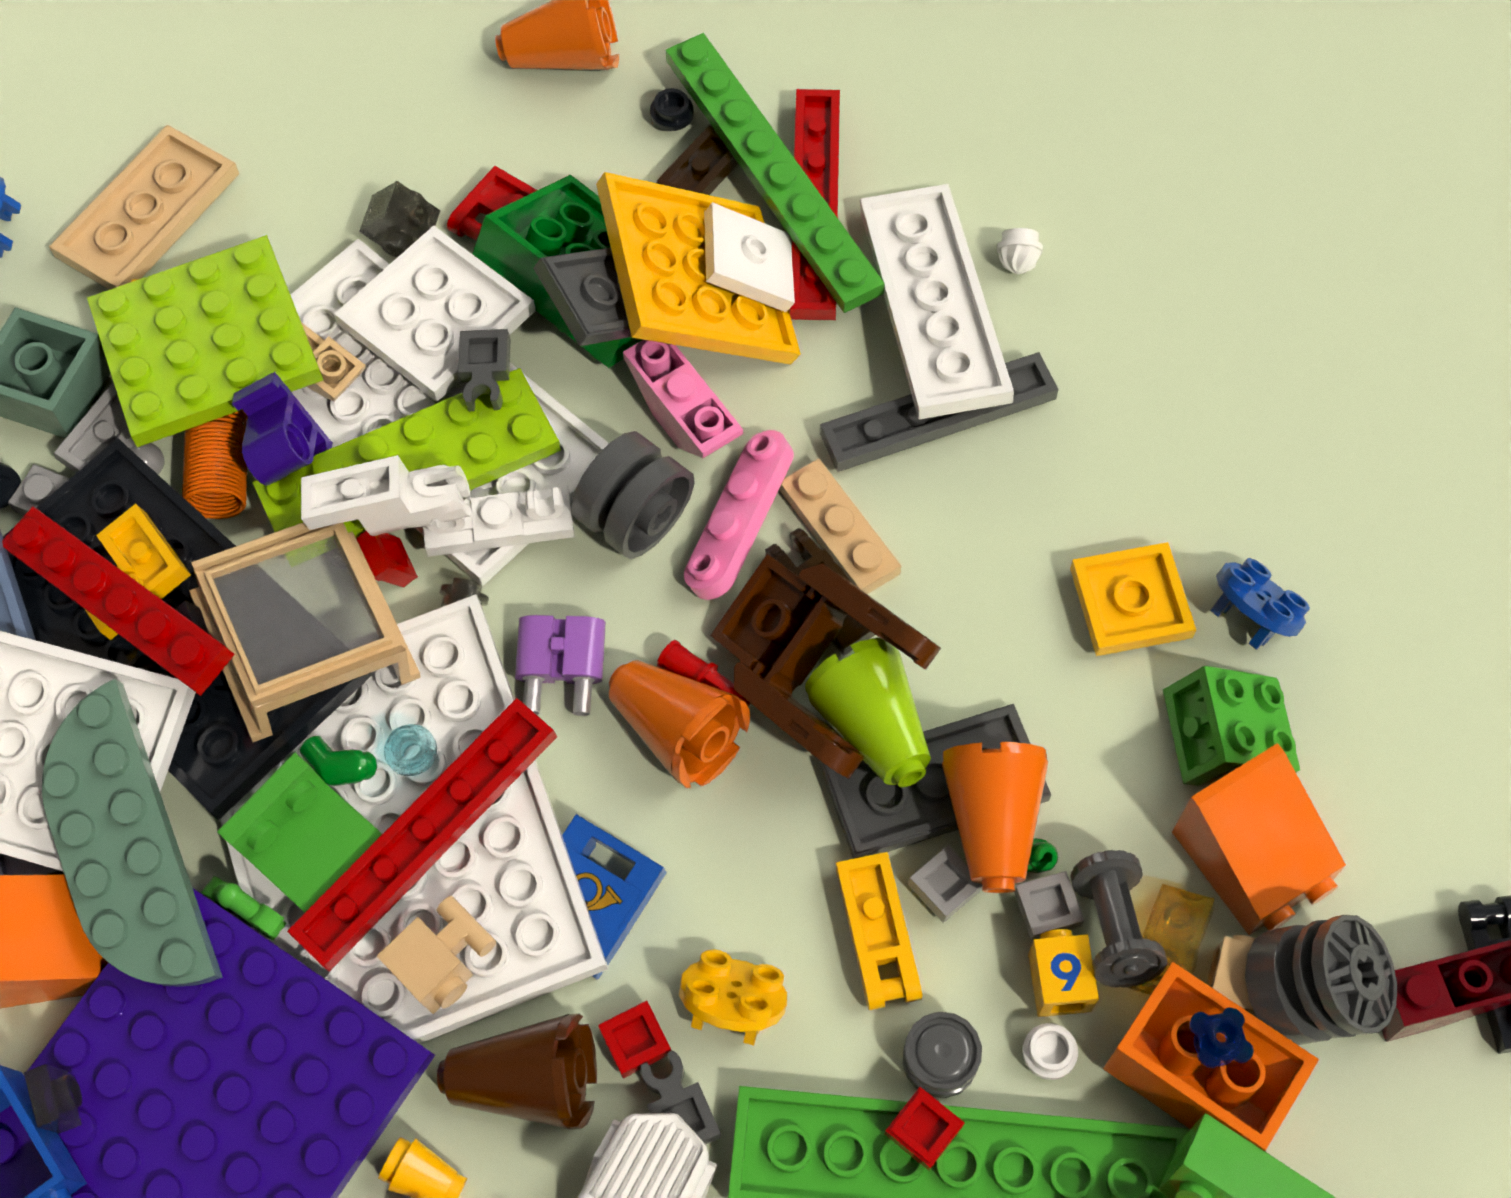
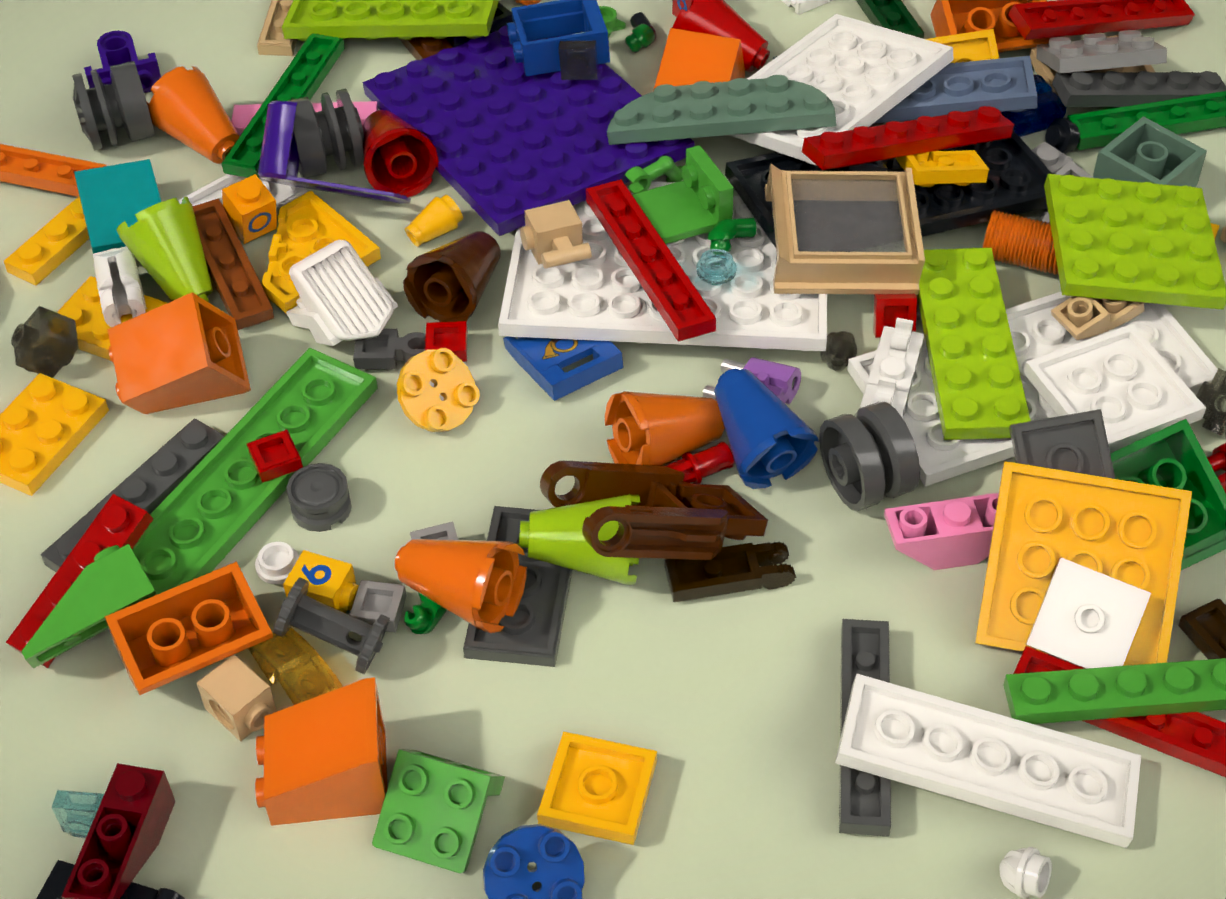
camera: 115 degrees right, 15 degrees down
dark purple pin [232,372,333,486] -> none
white plate [301,455,472,536] -> none
dark grey plate [458,329,511,412] -> none
bright pink plate [684,430,794,600] -> none
tan plate [779,459,901,594] -> none
yellow plate [836,852,922,1010] -> none
clear blue plate [1189,1007,1254,1068] -> none
dark grey wheel [1245,915,1397,1045] -> none
none -> clear light blue plate [52,790,104,838]
none -> blue cone [714,368,819,489]

